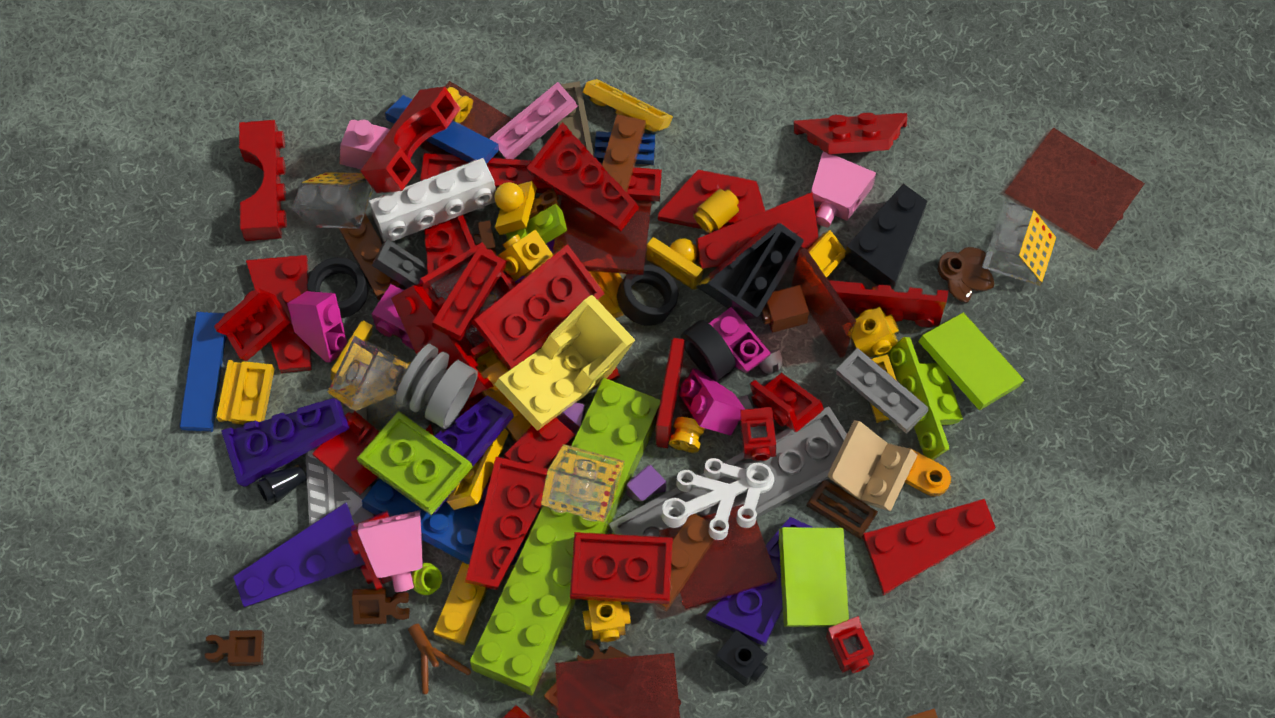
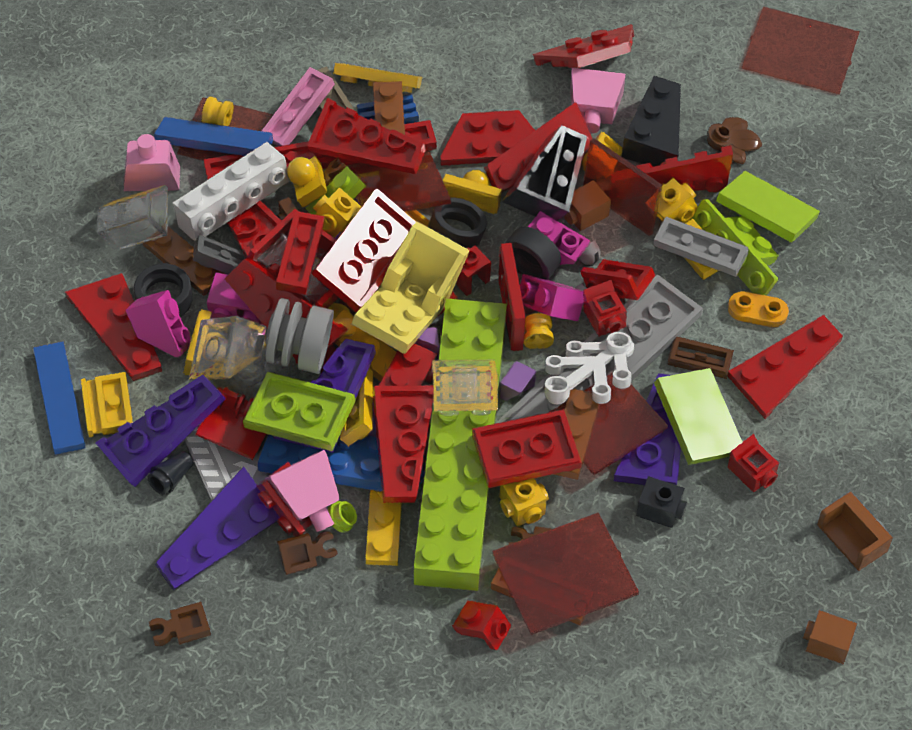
camera: 20 degrees left, 10 degrees down
red bracket [214,288,291,361] -> none
red arch [239,120,287,241] -> none
red arch [360,86,460,193] -> none
dark orange plant [408,623,471,695] -> none
yellow brick [694,189,739,233] -> none
tan bracket [828,420,918,511] -> none
clear slope [982,200,1056,286] -> none
none -> red window [456,245,491,296]

